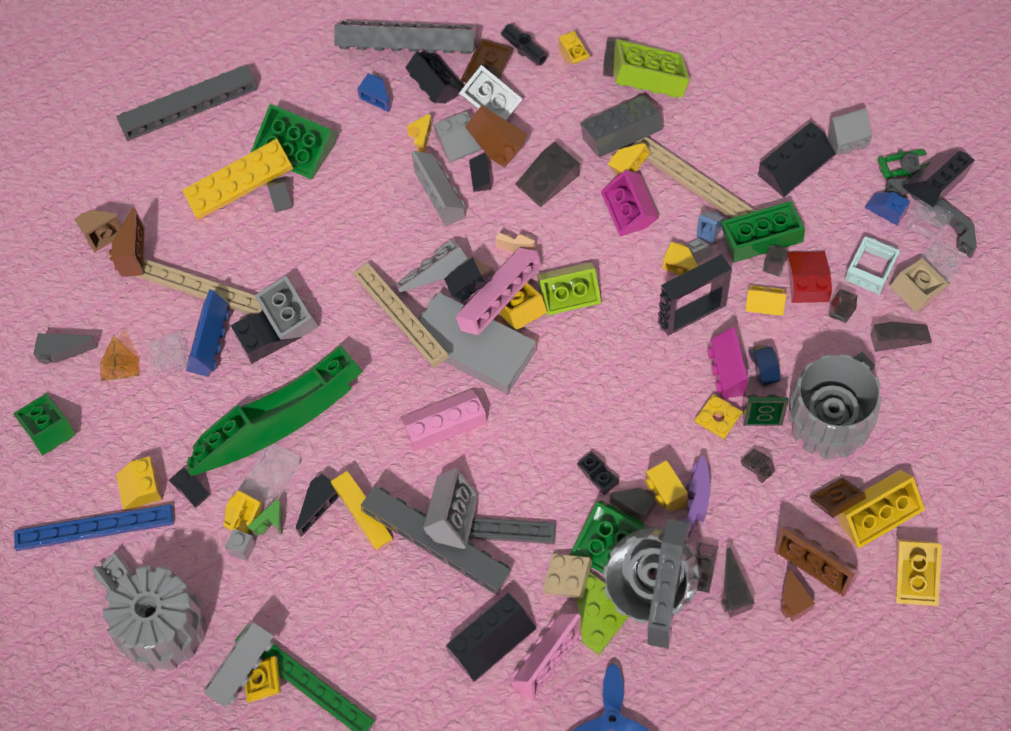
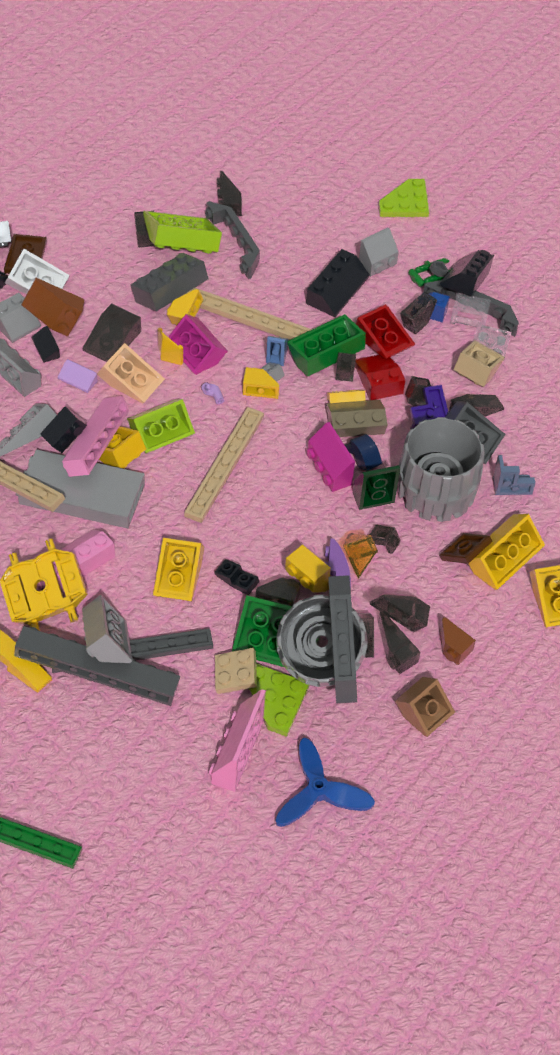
camera: 25 degrees left, 10 degrees down
black slope [446,592,537,682] -> none
light nougat slope [495,233,536,253] -> none
black piece [501,24,548,66] -> none
yellow slope [558,31,590,65] -> none
black window [657,254,732,336] -> none
yellow piece [694,394,743,440] -> none
dark orange slope [774,526,859,597] -> none
light aqua window [845,236,900,295] -> none
none -> yellow piece [0,539,88,631]
none -> lavender slope [57,359,98,393]
none -> light nougat slope [97,343,165,404]
none -> yellow slope [153,538,205,602]
none -> yellow slope [157,327,183,365]
none -> tan plate [184,407,264,523]
none -> lavender arm [201,382,224,404]
none -> dark grey slope [205,201,260,279]
none -> clear smoke slope [217,171,242,217]
none -> dark tan slope [326,400,388,437]
none -> clear yellow slope [343,533,378,579]
none -> red slope [356,304,415,359]
none -> clear smoke slope [370,594,430,632]
none -> lime plate [379,178,429,217]
none -> medium nougat slope [395,677,455,737]
none -> clear smoke slope [400,292,437,334]
none -> dark purple panel [410,385,449,429]
none -> dark grey slope [446,401,506,464]
none -> sand blue panel [493,455,535,495]

